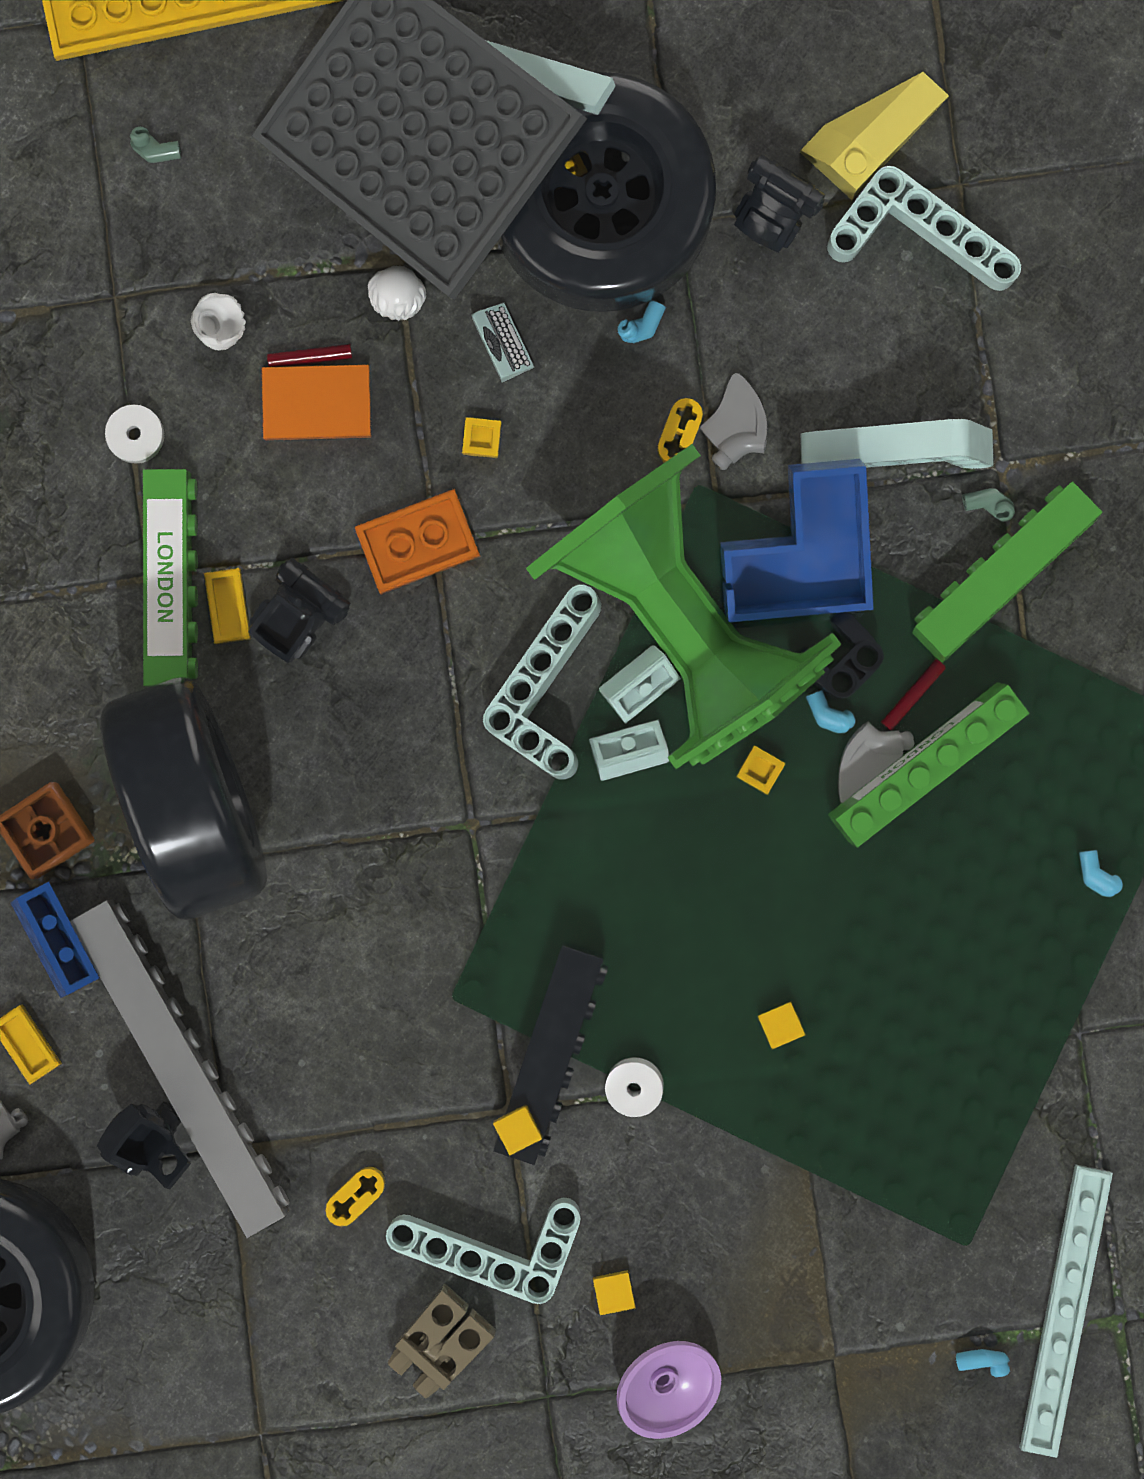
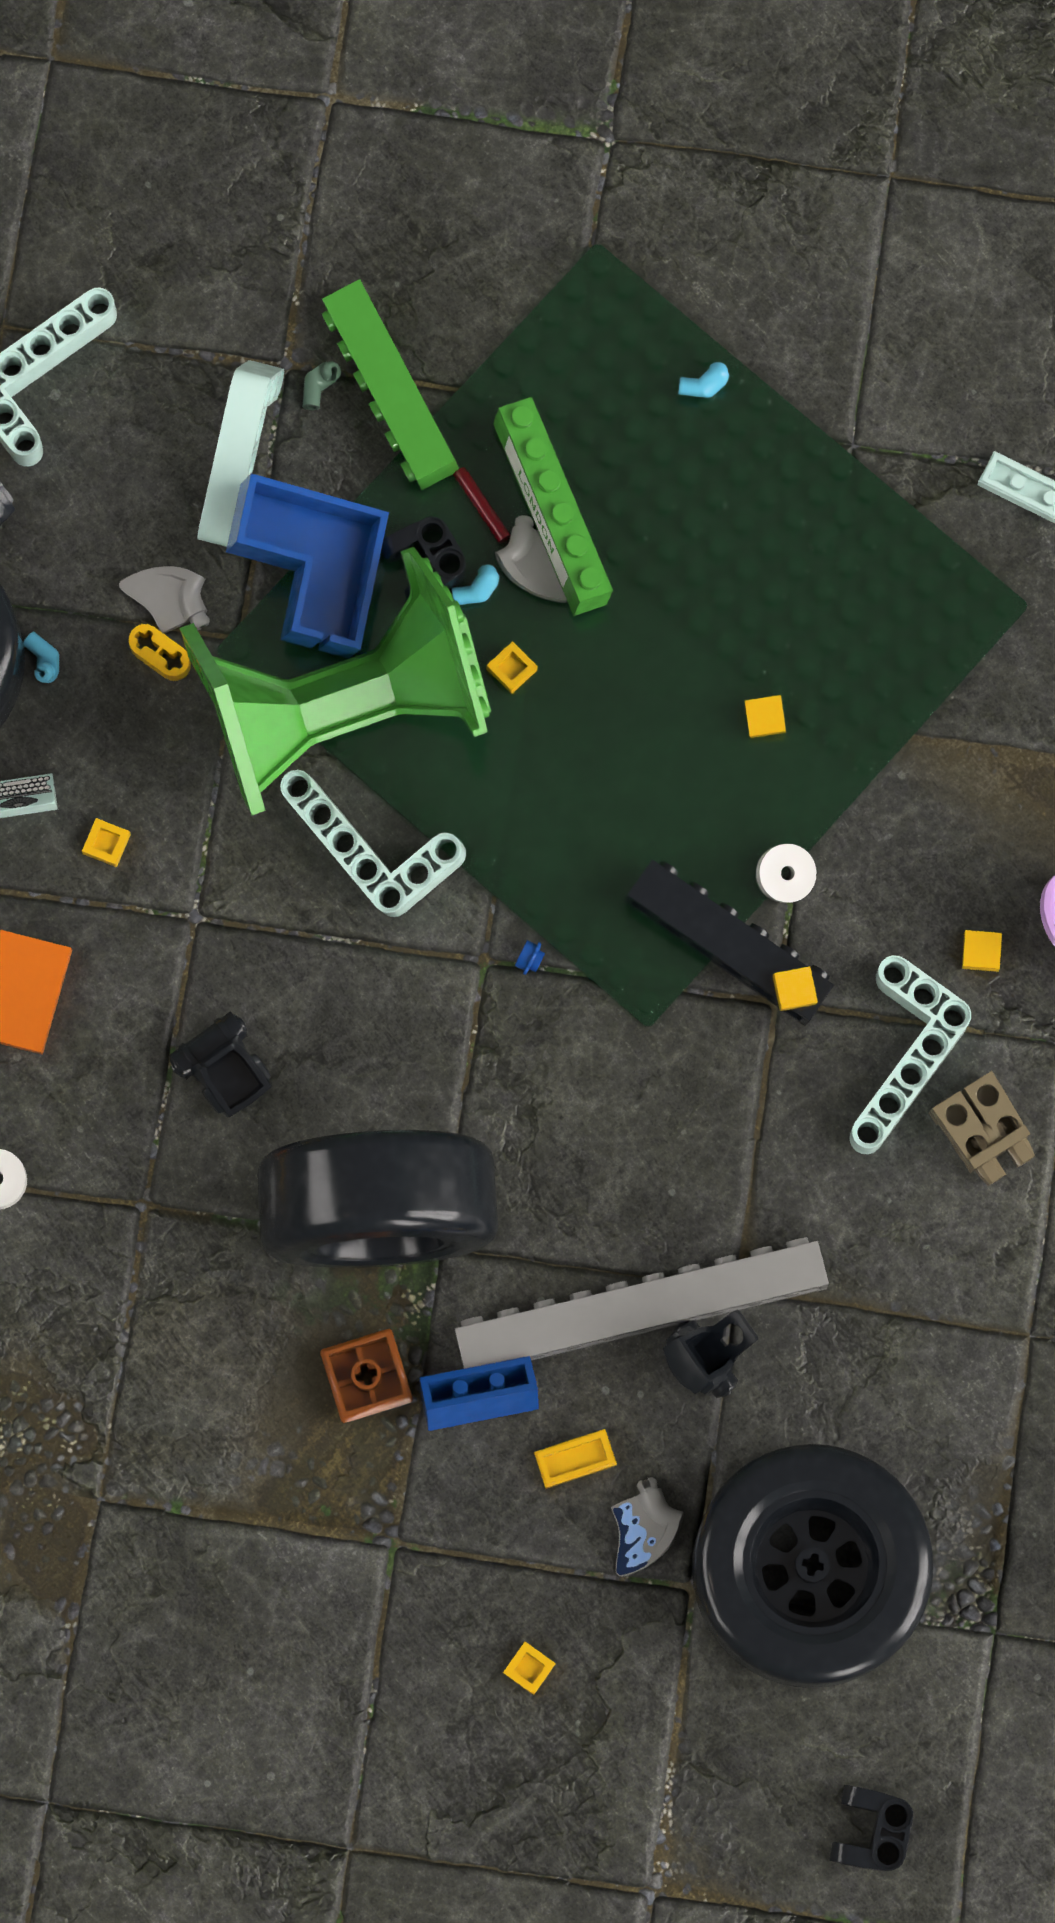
camera: 75 degrees left, 10 degrees down
brick [143,469,198,687] -> none
yellow tile [204,568,251,645] -> none
yellow beam [326,1166,385,1226] -> none
orange tile [354,489,480,595] -> none
light aqua slope [589,720,669,781] -> none
light aqua slope [599,645,681,724] -> none
none -> blue plate [514,940,545,975]

